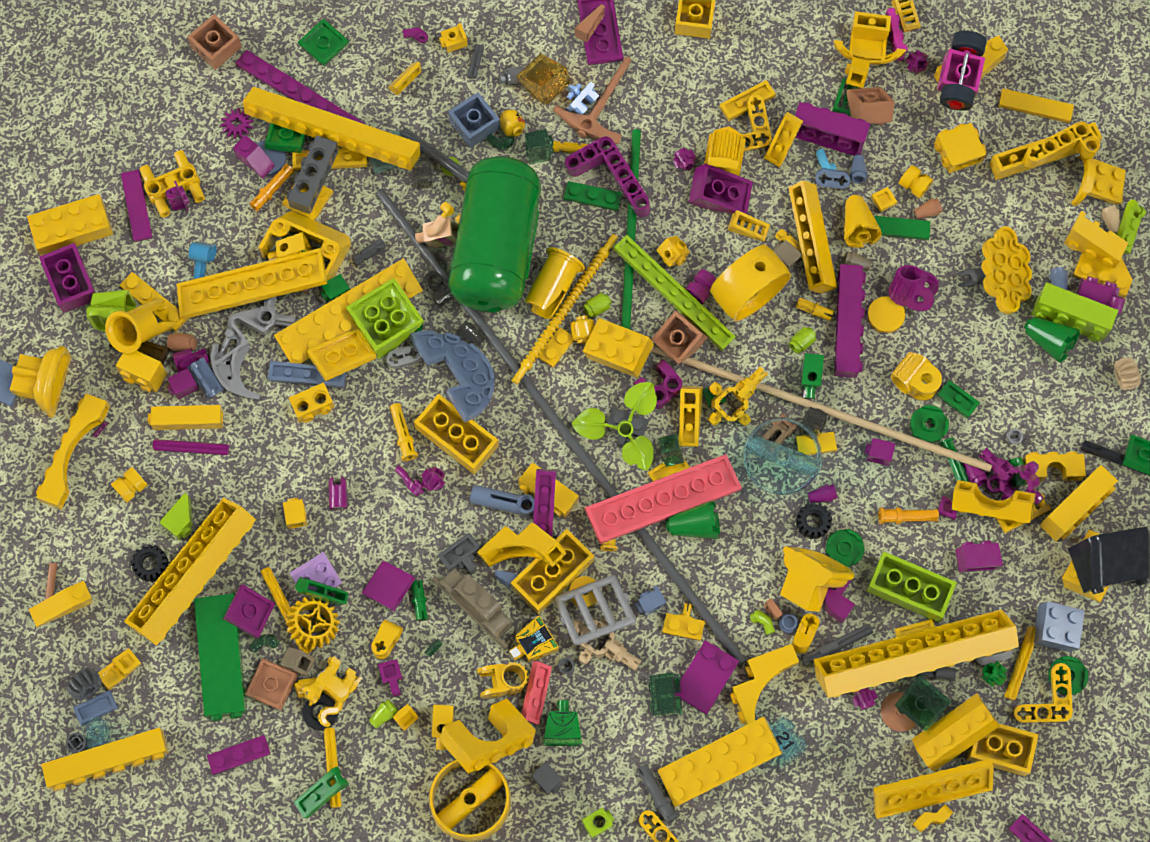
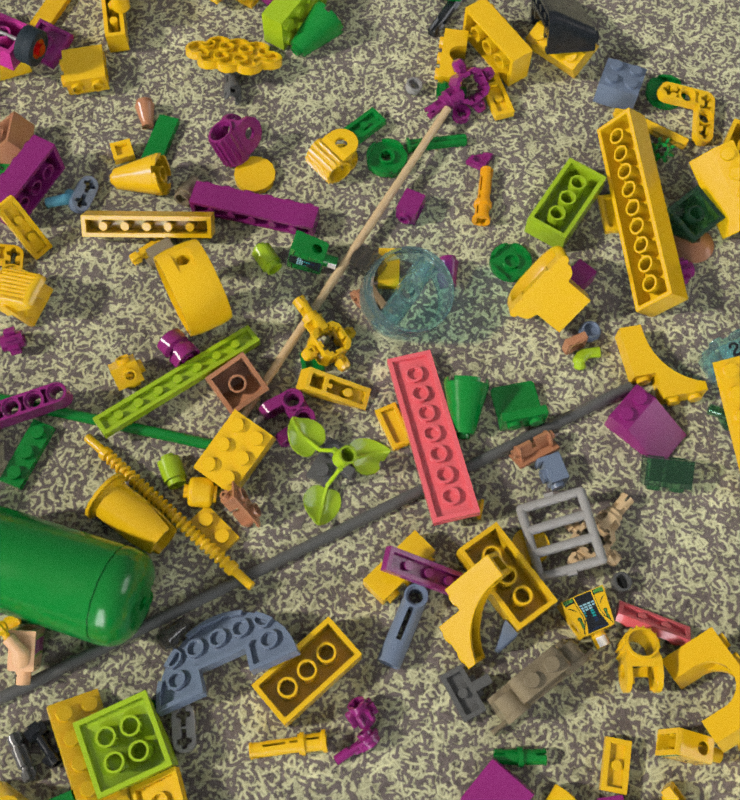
camera: 80 degrees left, 5 degrees down
clear green tile [424,638,443,657] -> none
clear smoke piece [425,271,455,309] -> none
green torso [543,700,582,746] -> none
clear green brick [659,433,684,467] -> none
yellow plate [662,603,705,641] -> none
magenta slope [688,164,753,214] -> none
yellow slope [727,210,770,242] -> none
yellow piece [792,613,820,654] -> none
yellow axle [796,298,834,322] -> none
black tyre [796,502,832,539] -> none
dark grey axle [801,624,873,666] -> none
sand blue cone [849,155,868,184] -> none
yellow wheel [898,164,934,199] -> none
yellow arch [952,480,1035,523] -> none
magenta brick [955,540,1003,573] -> none
magenta cone [962,463,988,487] -> none
sand blue cone [1049,267,1068,290] -> none
none -> black bar [23,719,63,769]
none -> magenta tile [35,18,75,70]
none -> nougat hinge [220,481,261,528]
none -> green bracket [490,381,549,431]
none -> nougat hinge [509,430,560,469]
none -> yellow plate [599,736,632,795]

